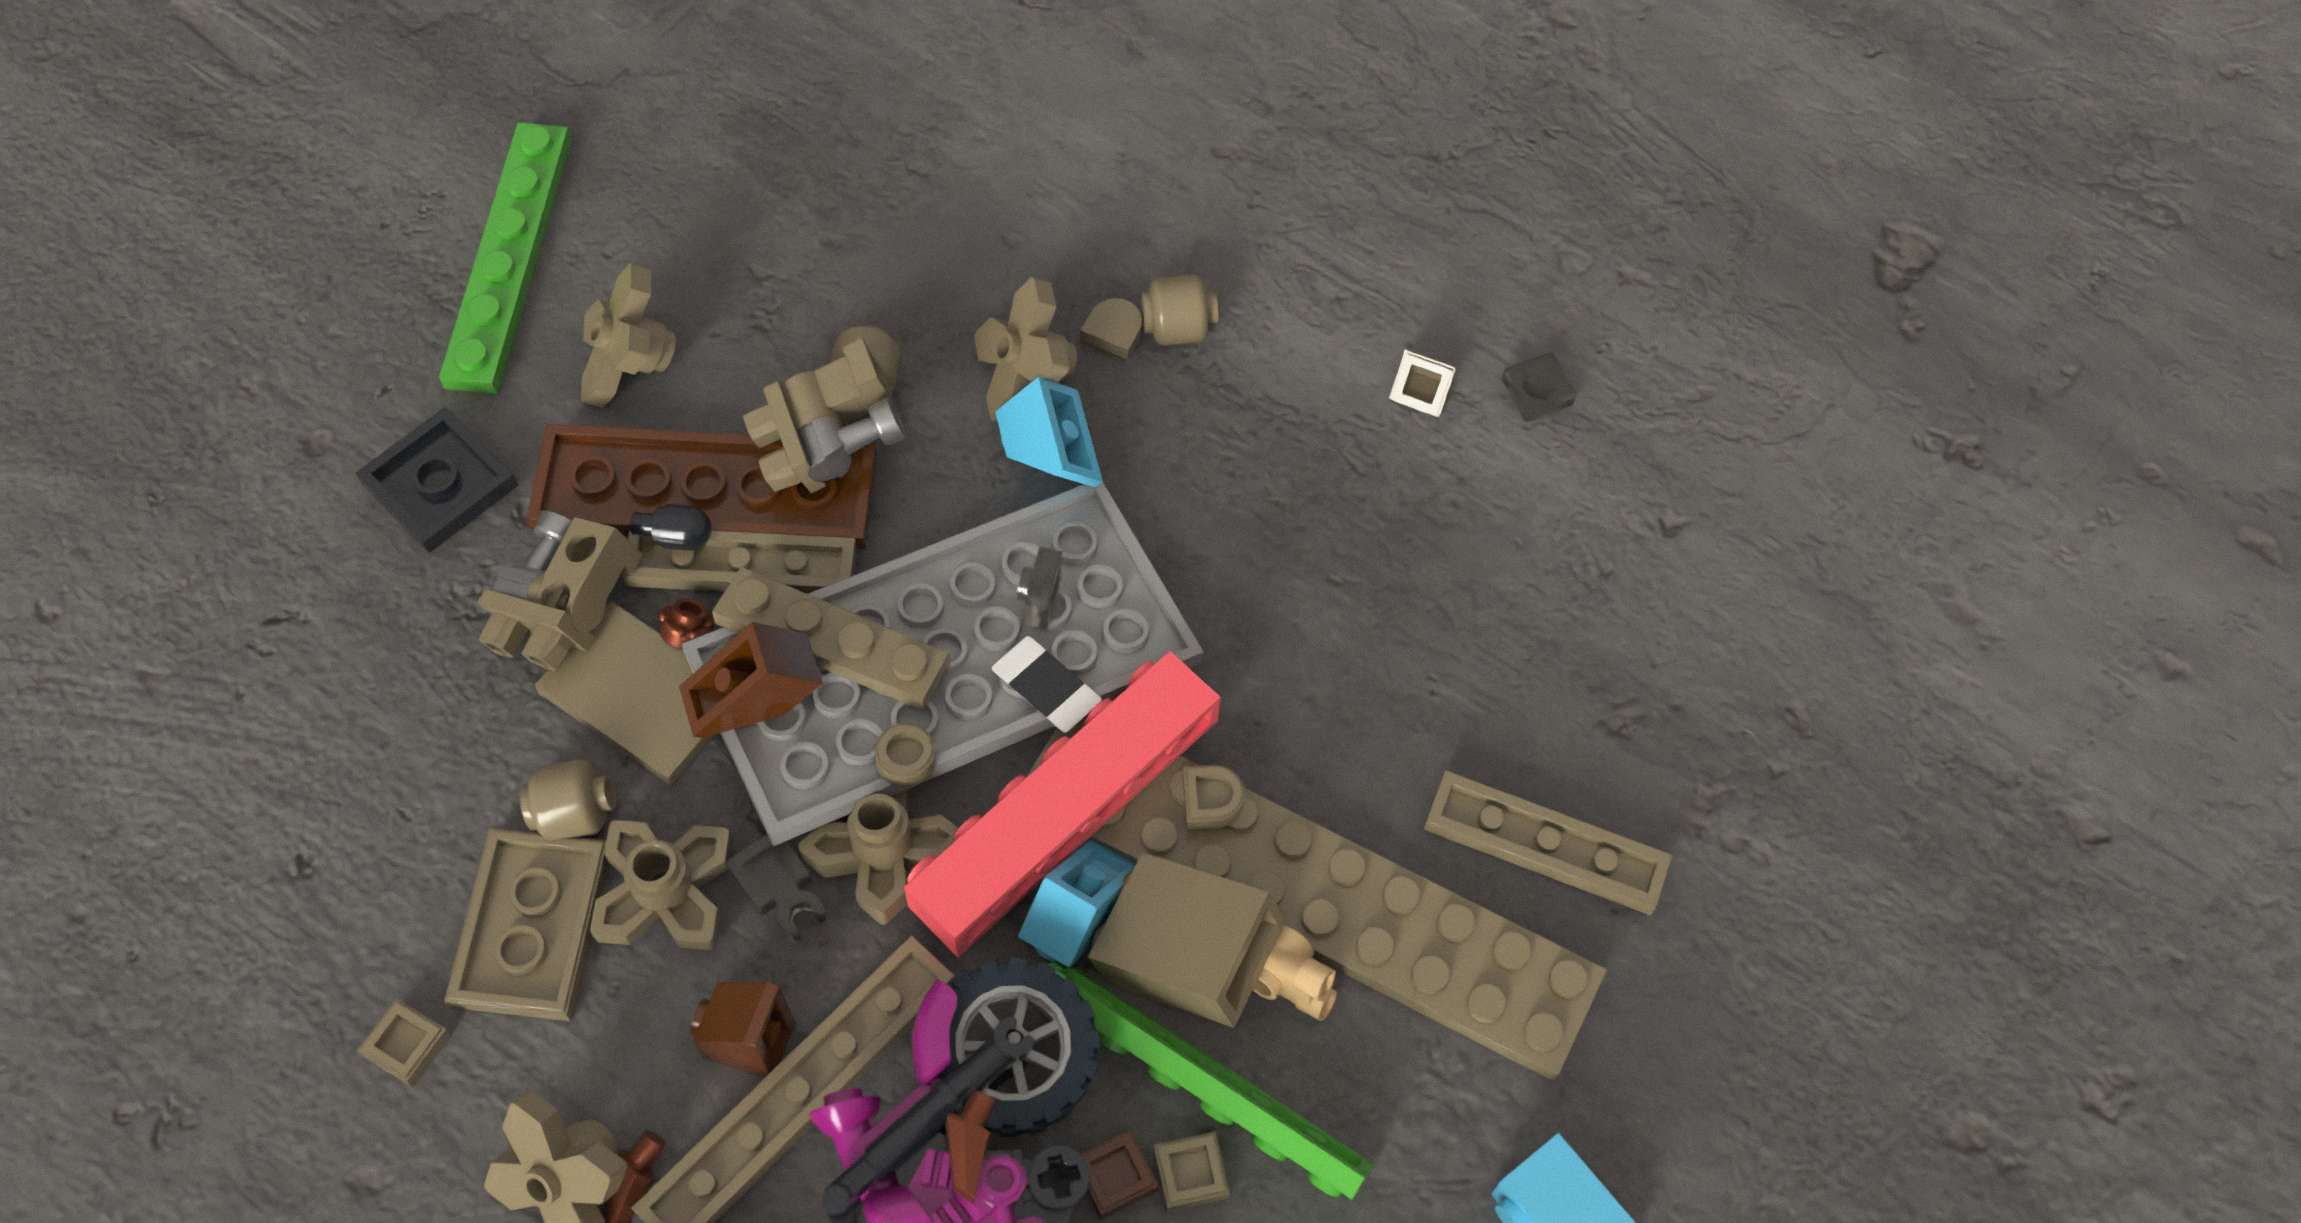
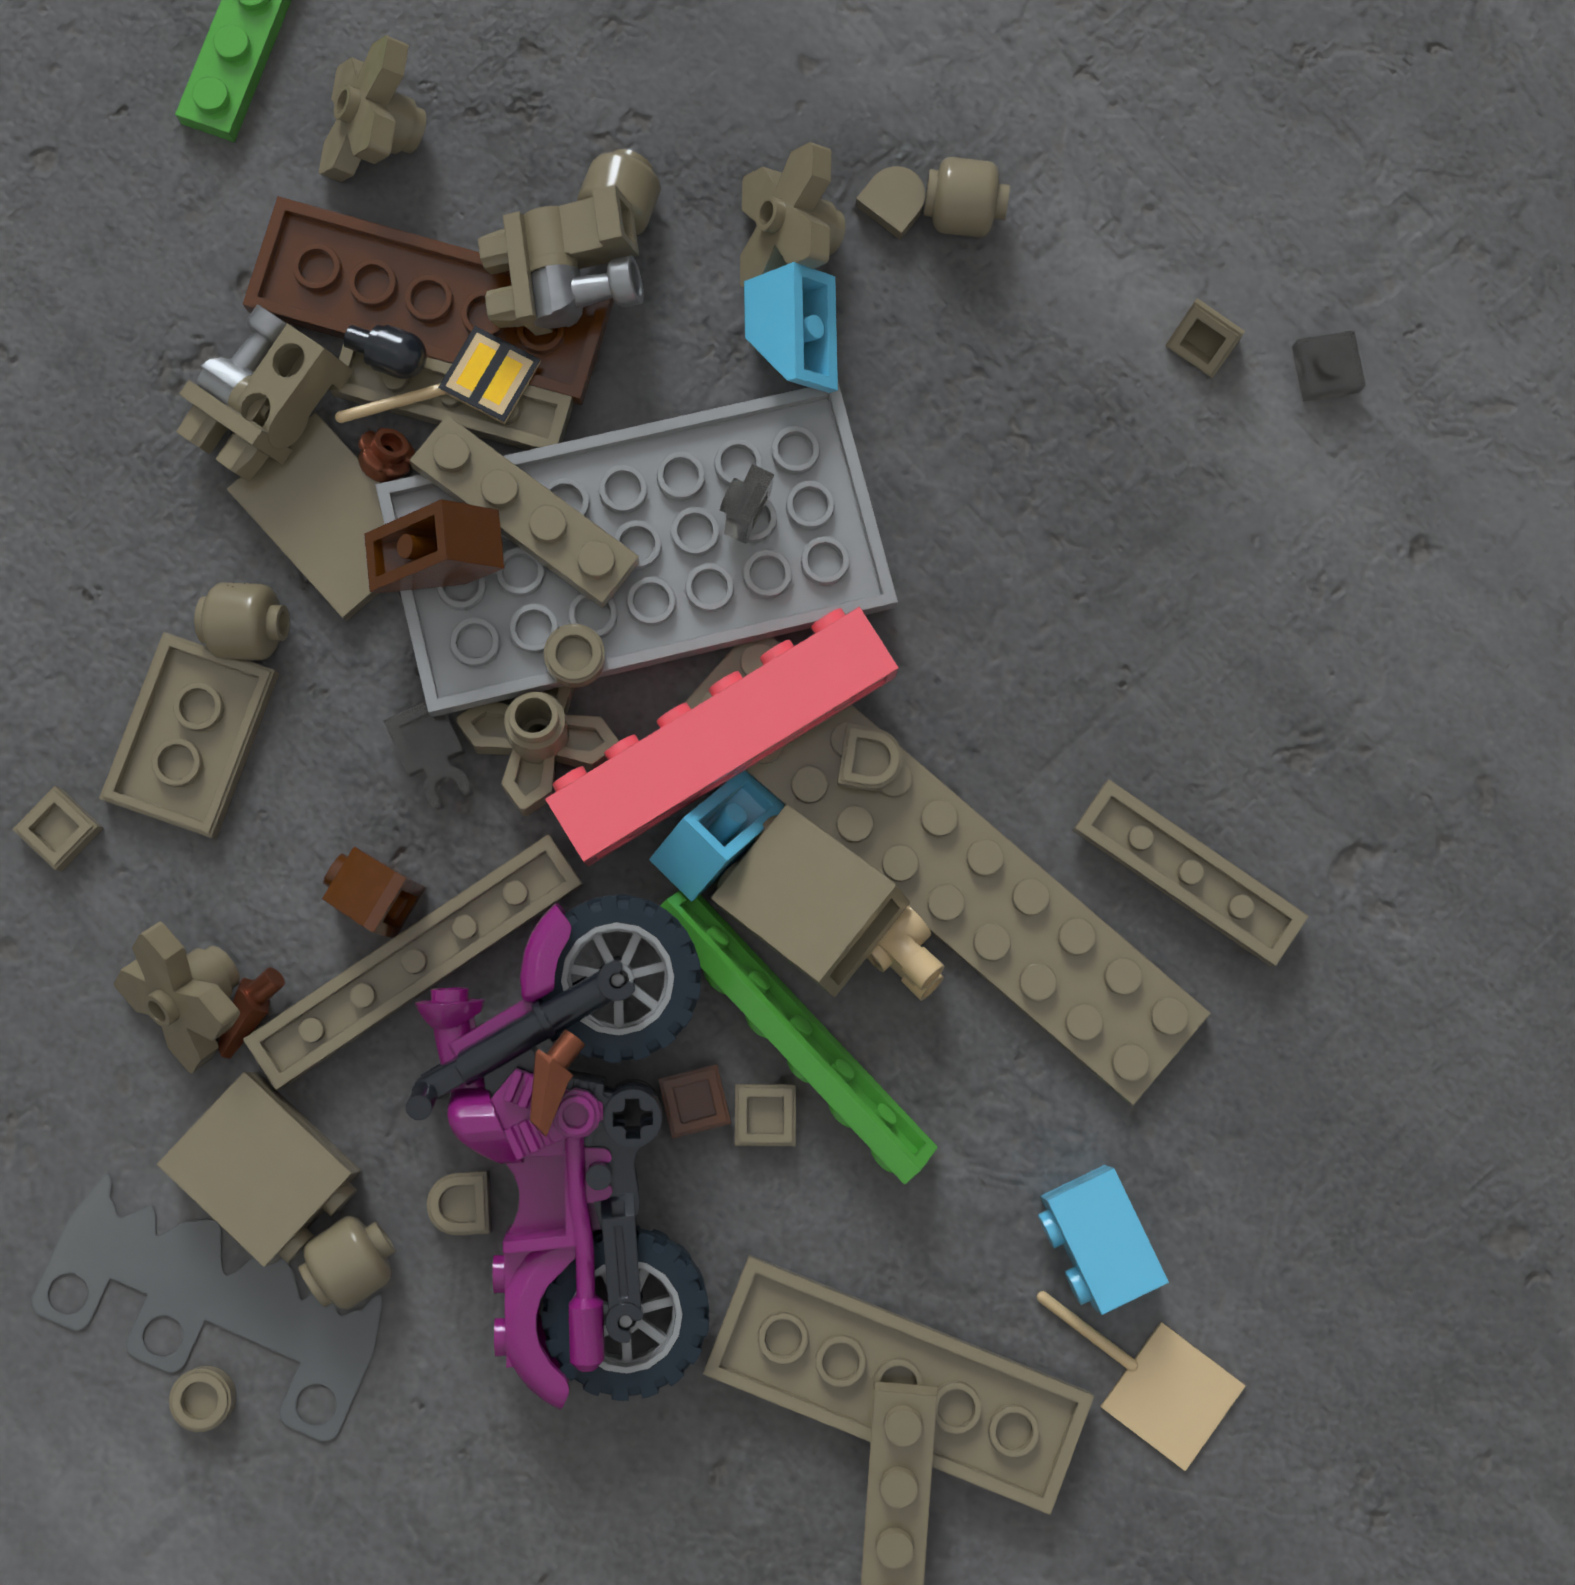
camera: 10 degrees right, 20 degrees up
black plate [355,407,519,553] -> none
dark tan plant [590,820,733,950] -> none
sticker [992,636,1101,733] -> none
none -> piece [335,326,541,424]

